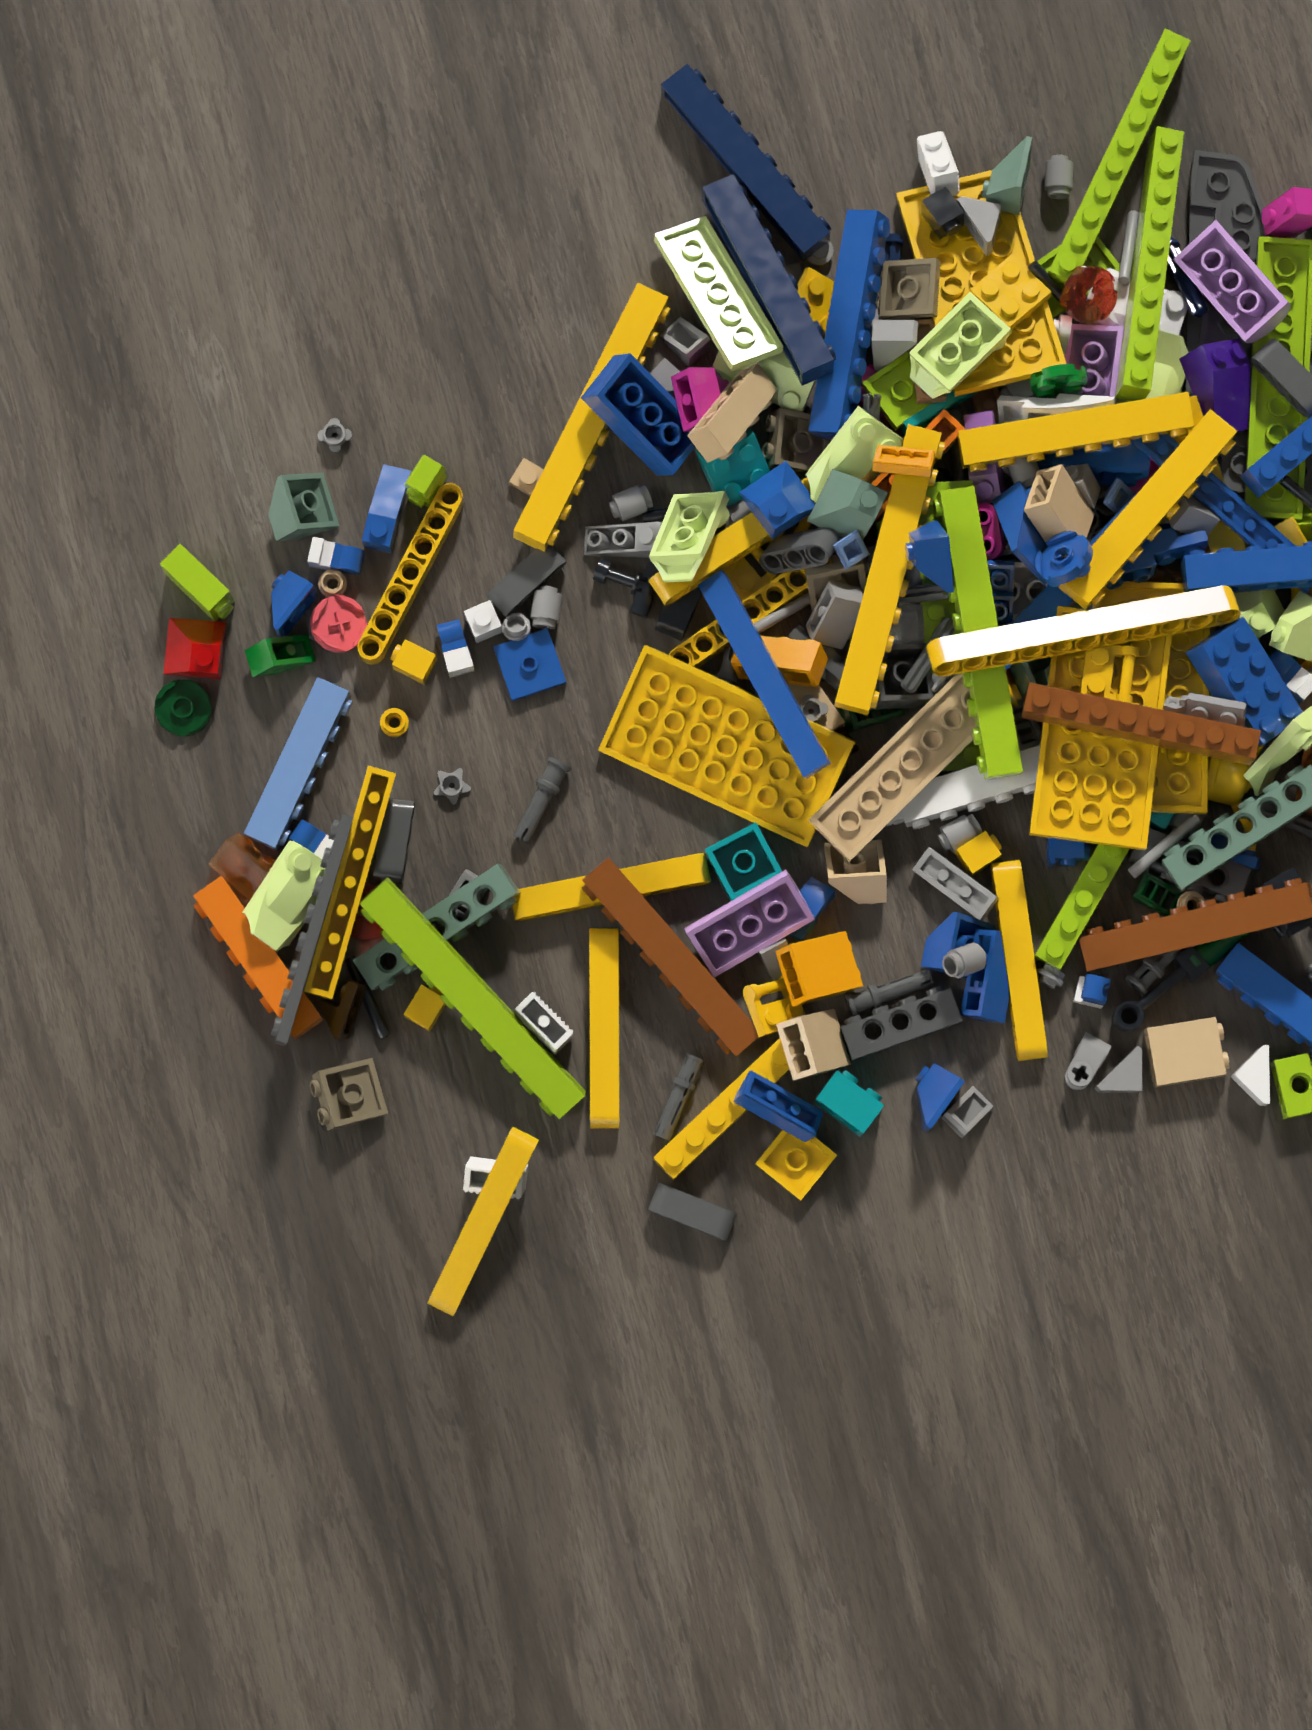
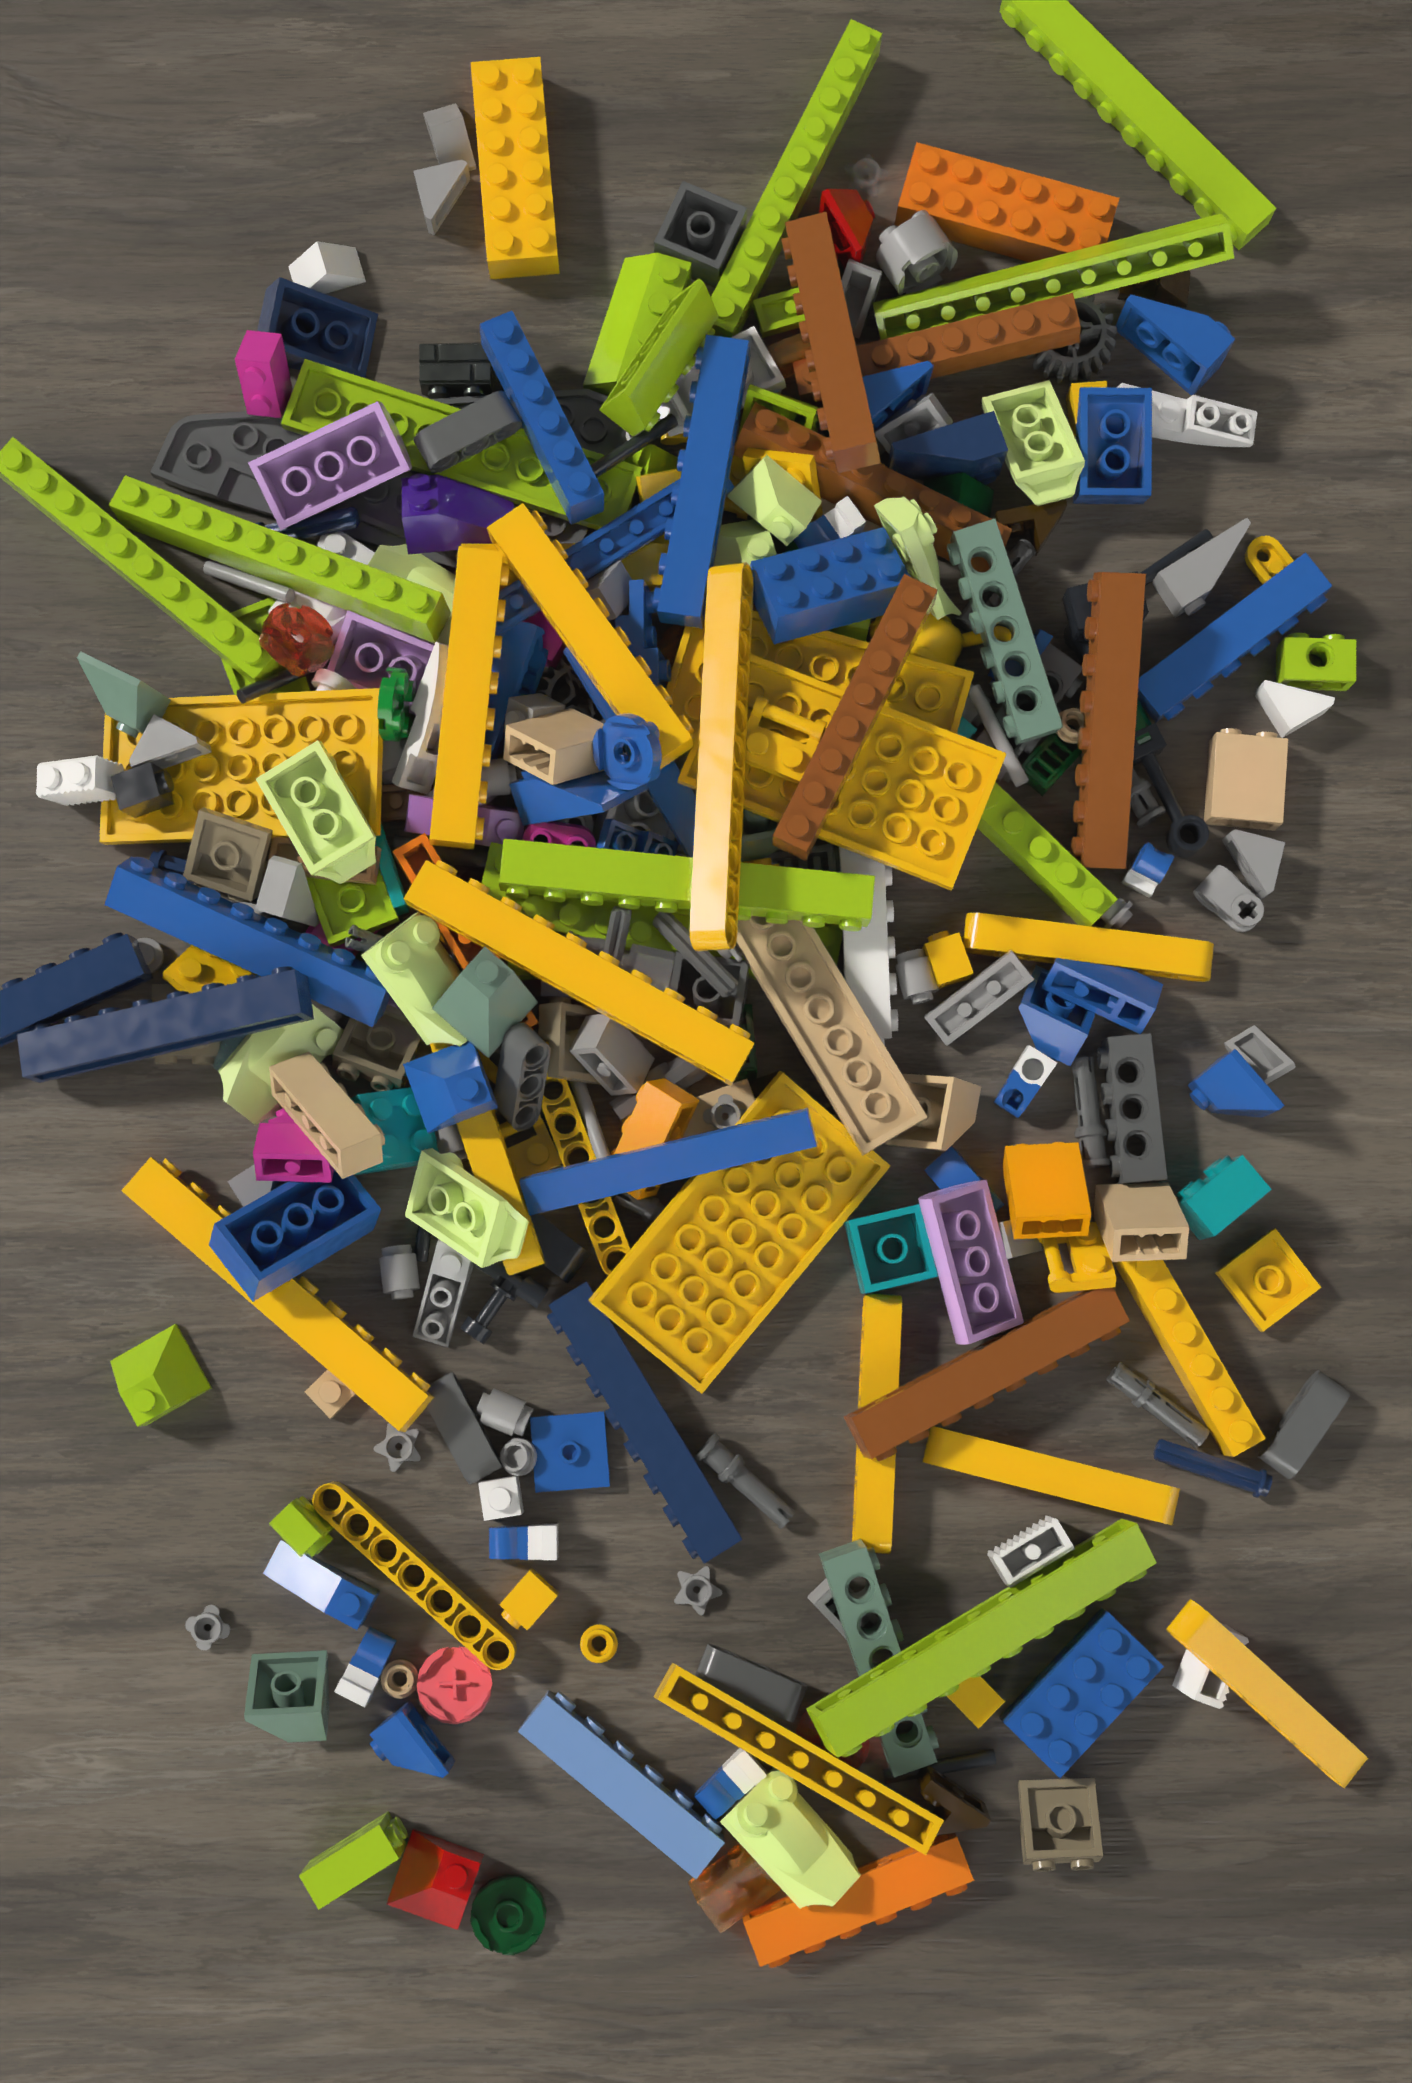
camera: 80 degrees left, 0 degrees up
green slope [244,634,316,677] -> none
dark grey plate [271,814,353,1046] -> none
plate [654,216,783,371] -> none
light grey slope [659,317,710,368] -> none
blue slope [733,1071,824,1142] -> none
medium blue slope [833,530,870,570] -> none
light orange plate [873,445,935,477] -> none
blue slope [905,521,954,593] -> none
light grey brick [942,943,986,978] -> none
yellow plate [970,254,1051,330] -> none
light grey brick [1045,155,1073,199] -> none
blue brick [1047,838,1090,867] -> none
medium blue slope [1103,478,1134,515] -> none
light grey hinge [1163,693,1247,727] -> none
none -> lime slope [110,1324,212,1427]
none -> light grey plate [373,1423,421,1472]
none -> dark blue brick [547,1281,742,1564]
none -> leg [993,1045,1057,1118]
none -> blue brick [999,1608,1164,1778]
none -> dark blue axle [1153,1439,1273,1498]

